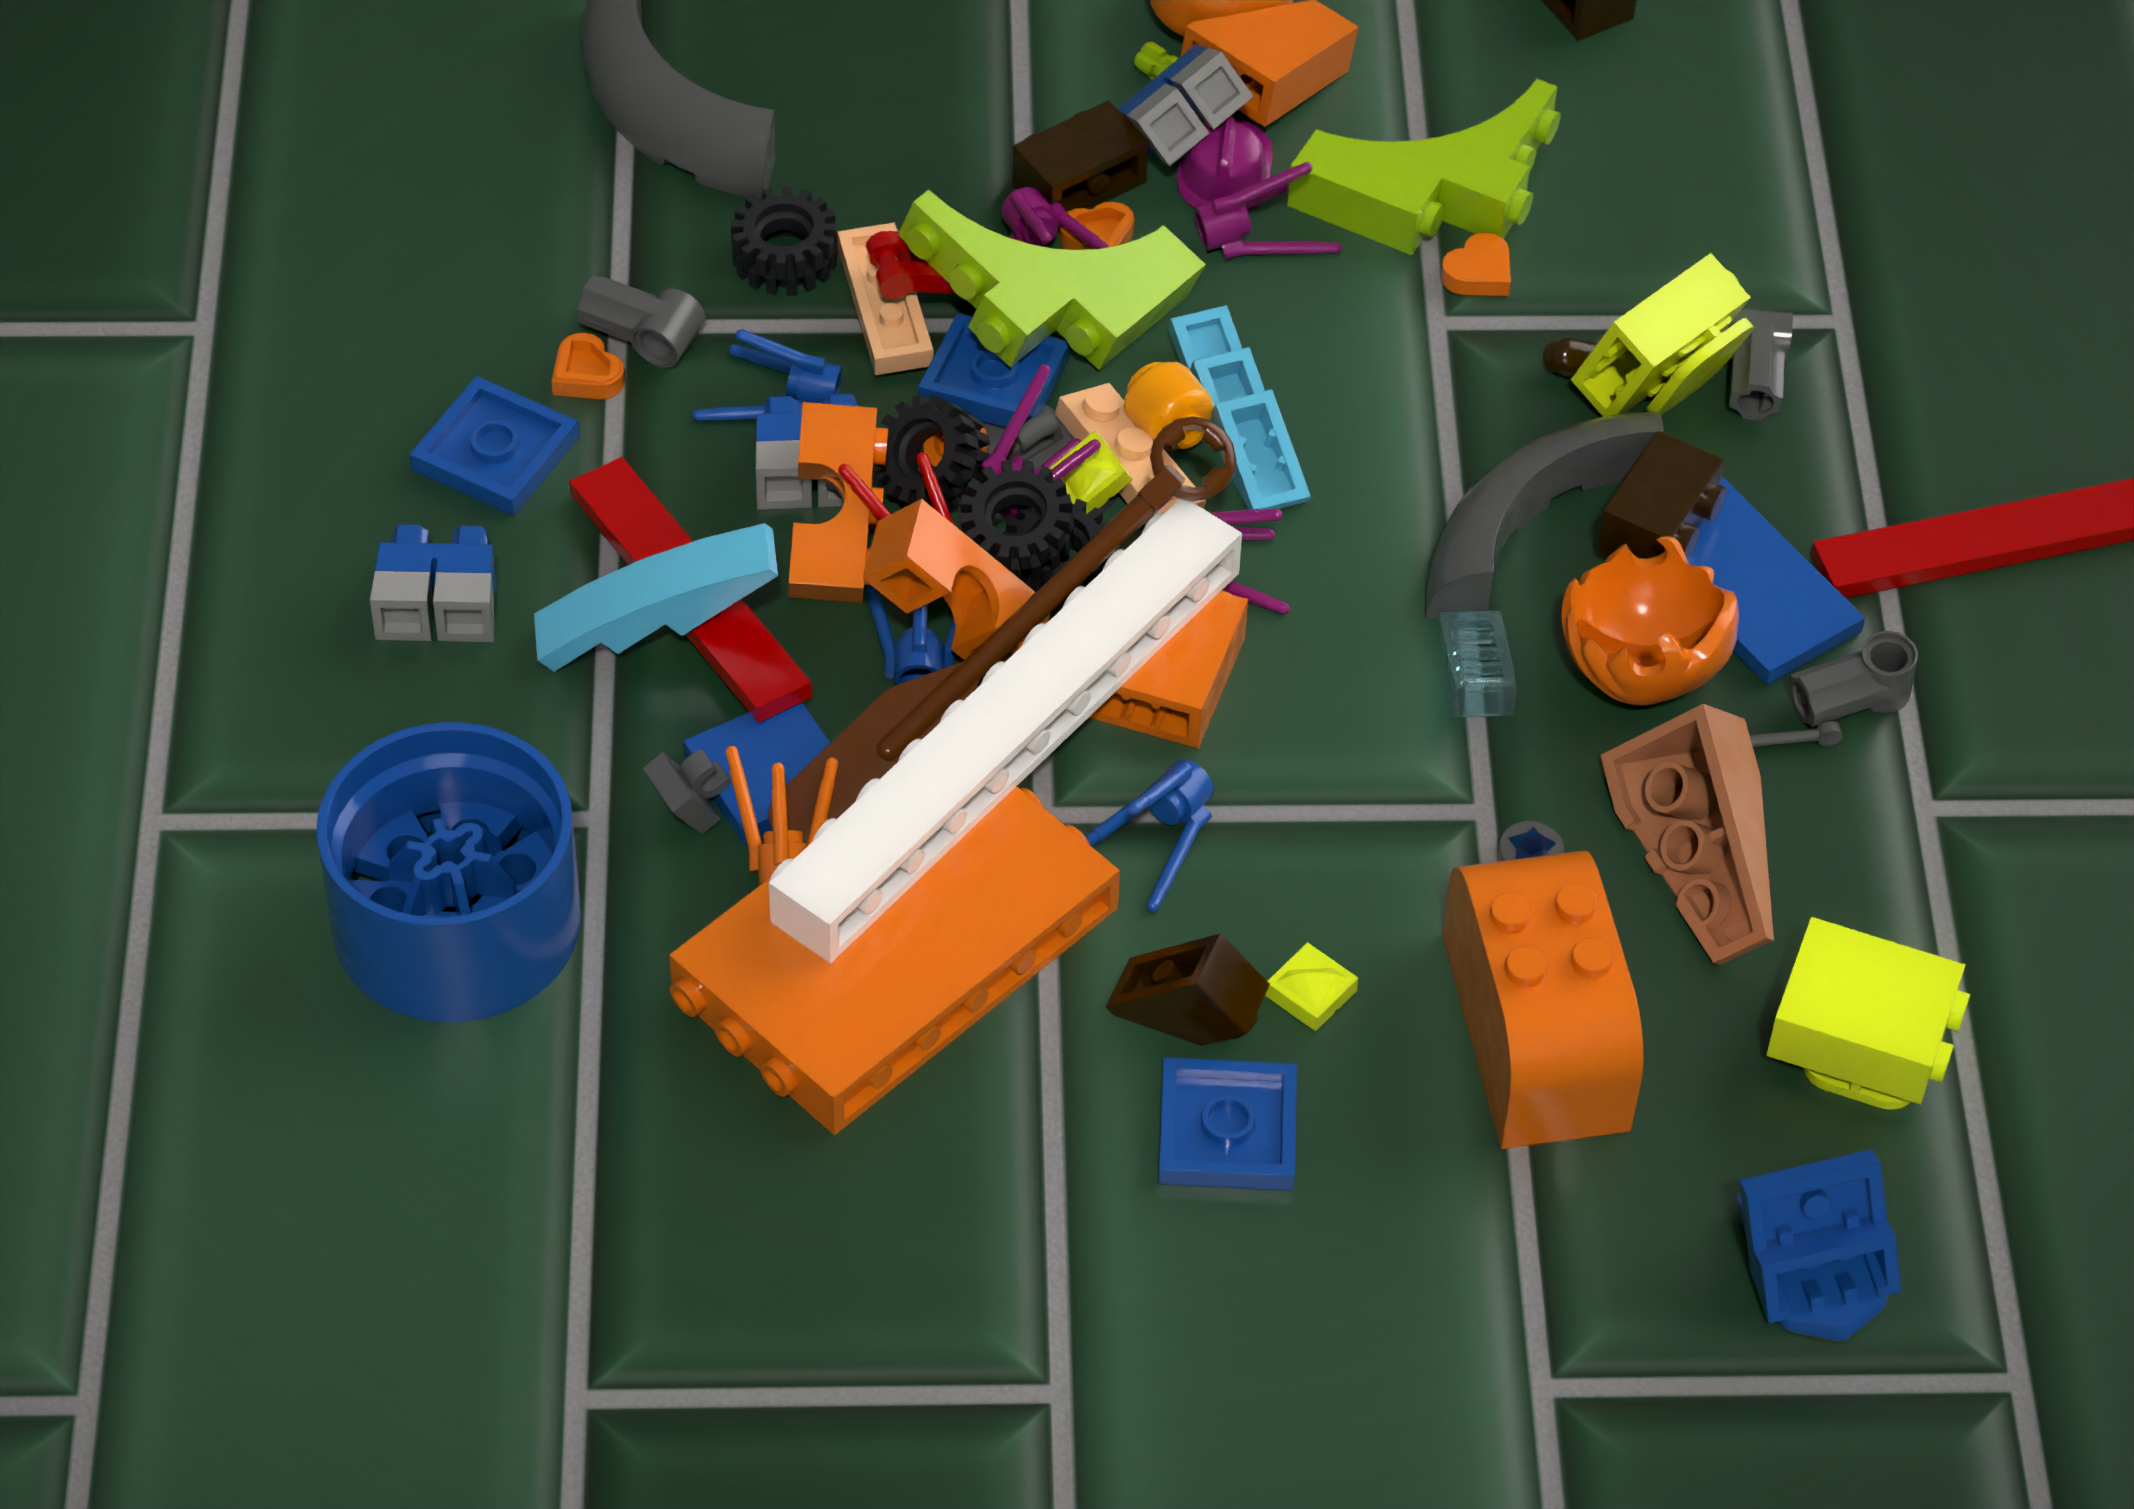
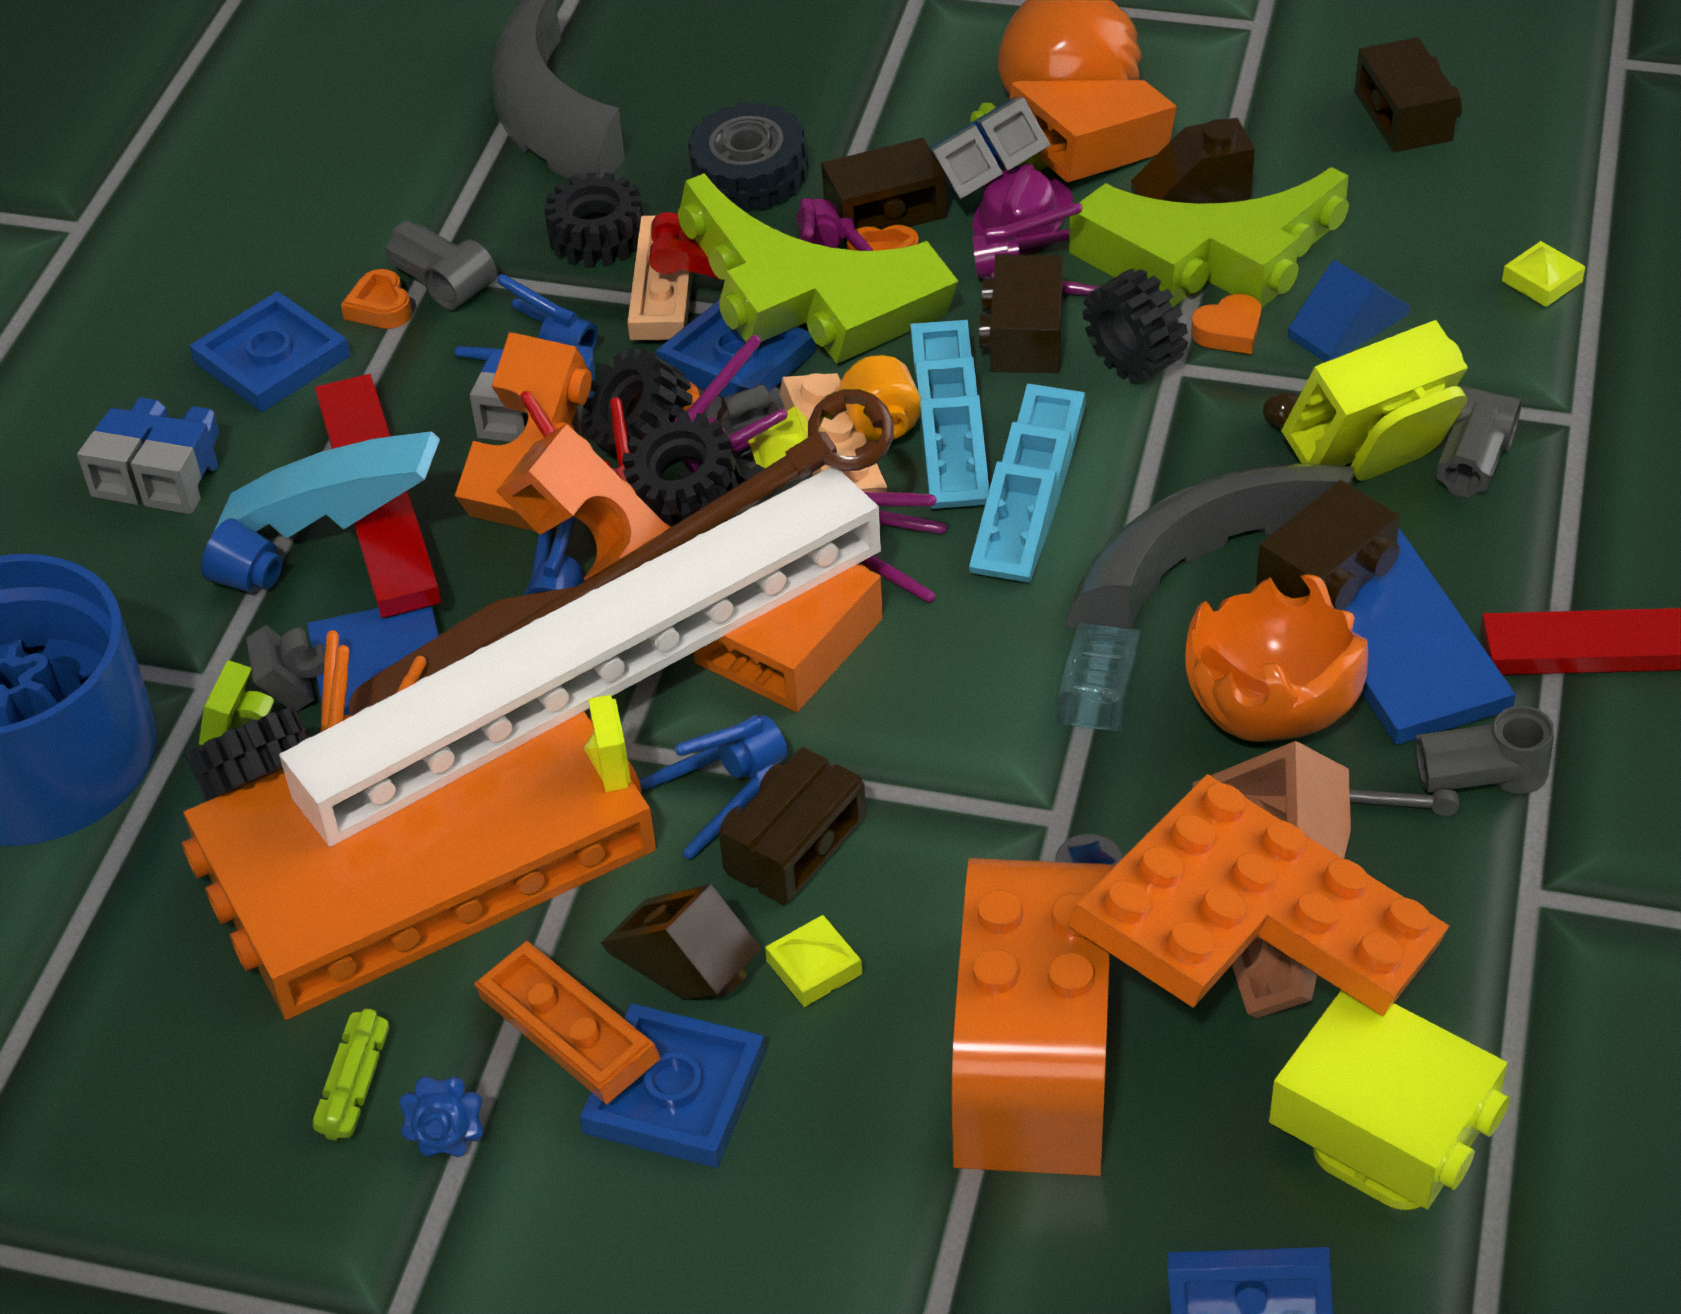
camera: 20 degrees right, 5 degrees down
none -> black tyre [185,707,309,802]
none -> lime tile [199,660,274,745]
none -> blue hat [201,518,283,593]
none -> lime axle [312,1008,389,1141]
none -> blue plant [399,1076,484,1157]
none -> orange tile [474,941,661,1105]
none -> neon yellow tile [583,695,631,792]
none -> black wheel [688,102,809,212]
none -> dark brown brick [718,747,866,906]
none -> medium azure slope [969,383,1086,583]
none -> dark brown brick [979,254,1063,373]
none -> orange plate [1067,774,1450,1017]
none -> black tyre [1083,268,1188,383]
none -> dark brown slope [1131,118,1255,204]
none -> blue slope [1288,259,1410,362]
none -> neon yellow tile [1502,241,1585,307]

